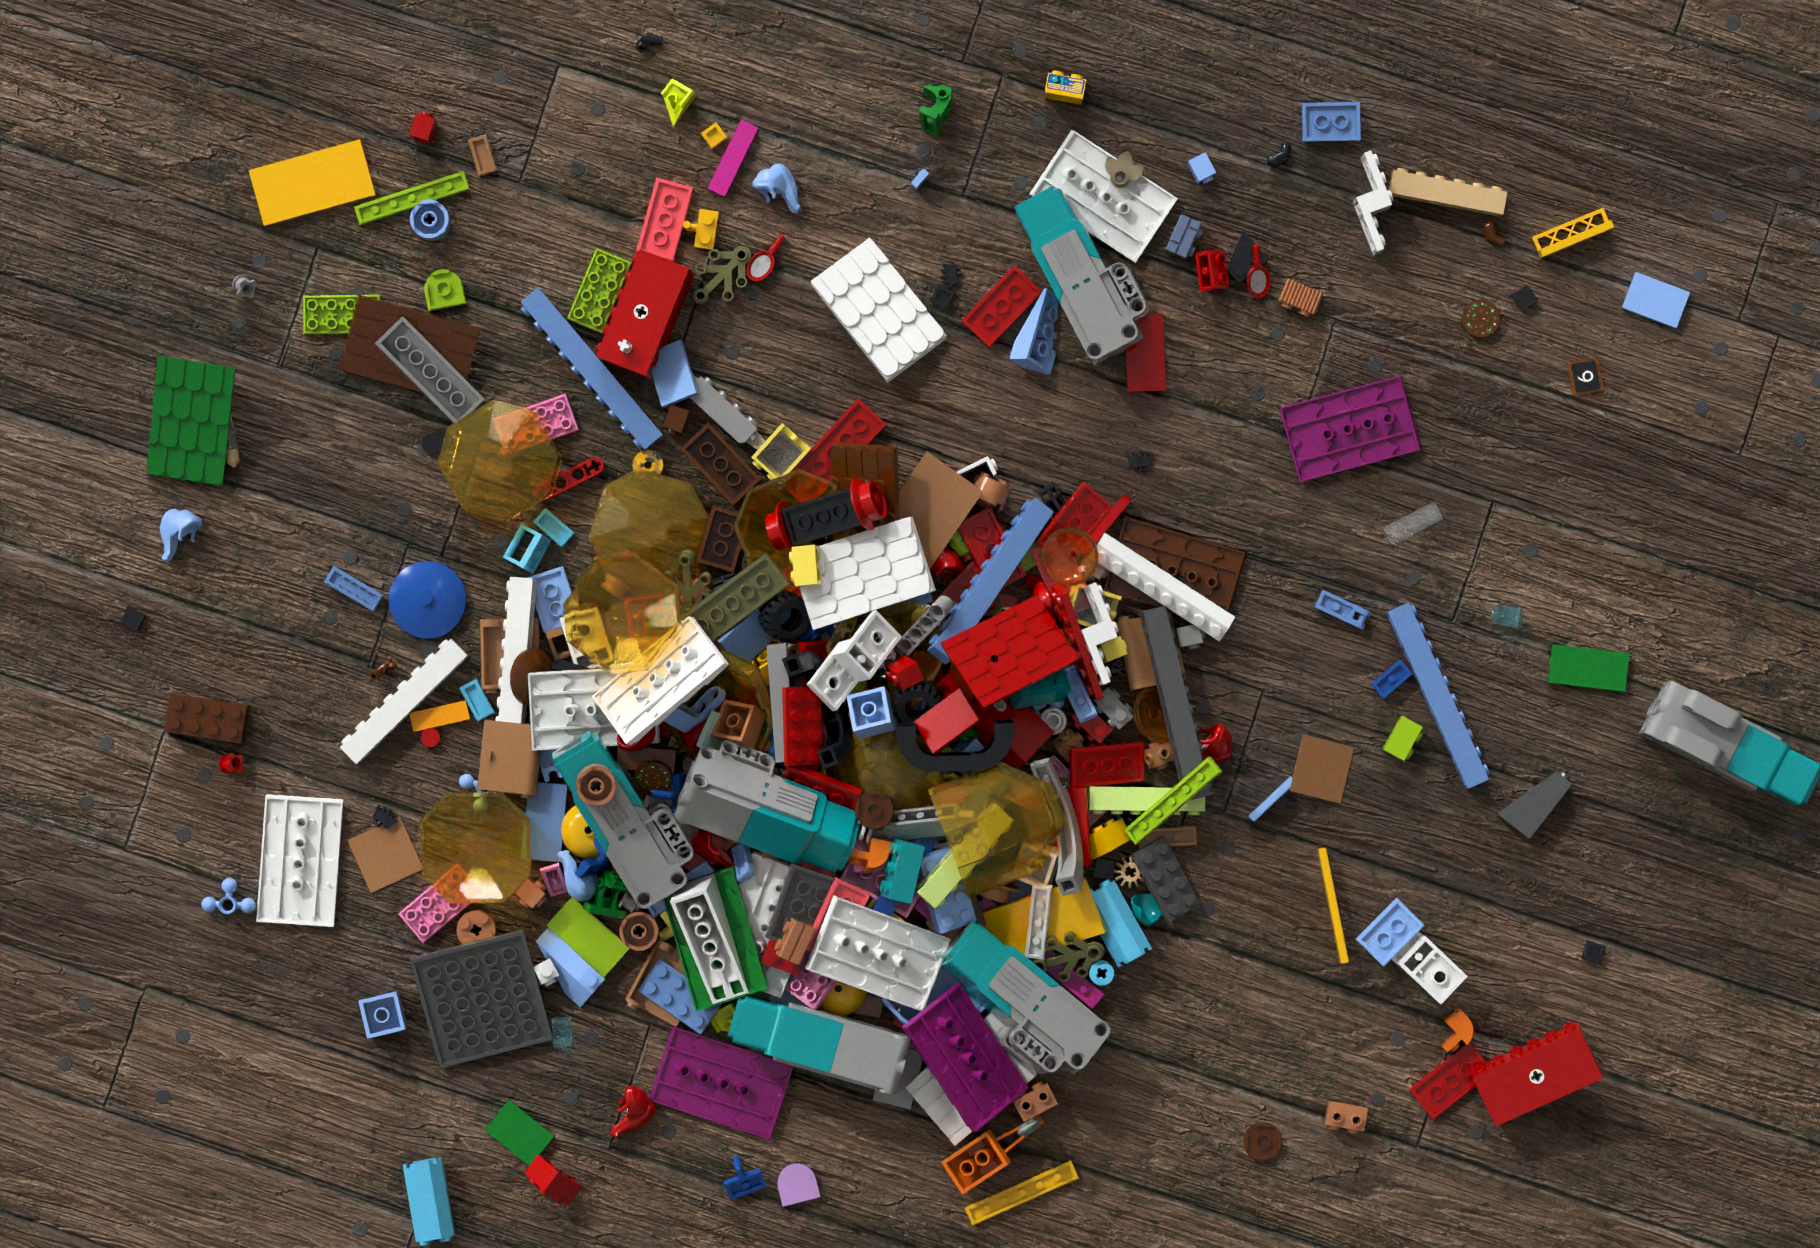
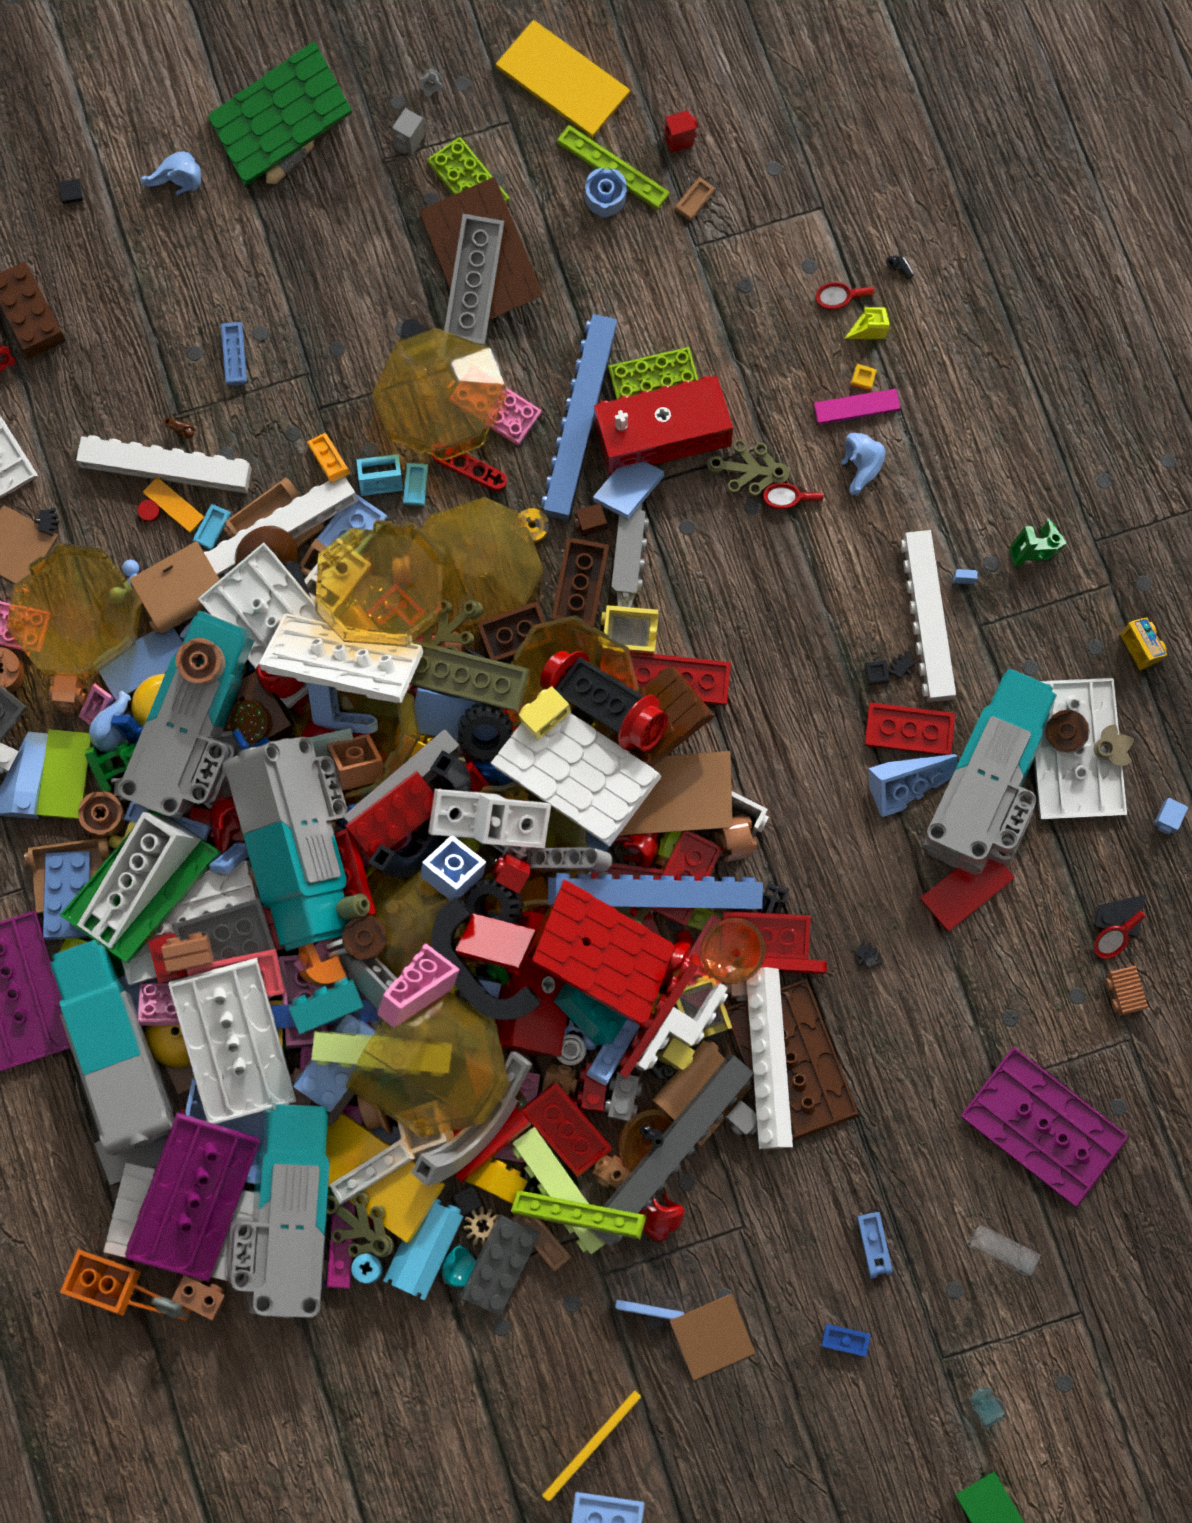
camera: 45 degrees right, 10 degrees down
blue dish [389,561,467,639] -> none
lime tile [424,269,467,312] -> none
coral tile [636,178,694,262] -> none
yellow plate [683,209,719,250] -> none
white piece [810,238,947,383] -> none
yellow tile [965,1160,1079,1226] -> none
sand blue brick [1165,214,1204,260] -> none
red brick [1195,250,1229,292] -> none
lime brick [1382,716,1423,761] -> none
medium blue brick [1386,603,1490,789] -> none
none -> light orange tile [307,433,350,483]
none -> olive brick [336,894,370,920]
none -> bright pink wedge [377,943,459,1028]
none -> light grey brick [392,108,425,156]
none -> black arm [639,1125,664,1147]
none -> red piece [815,282,874,309]
none -> white brick [900,530,956,703]
none -> reddish brown tile [1046,709,1090,753]

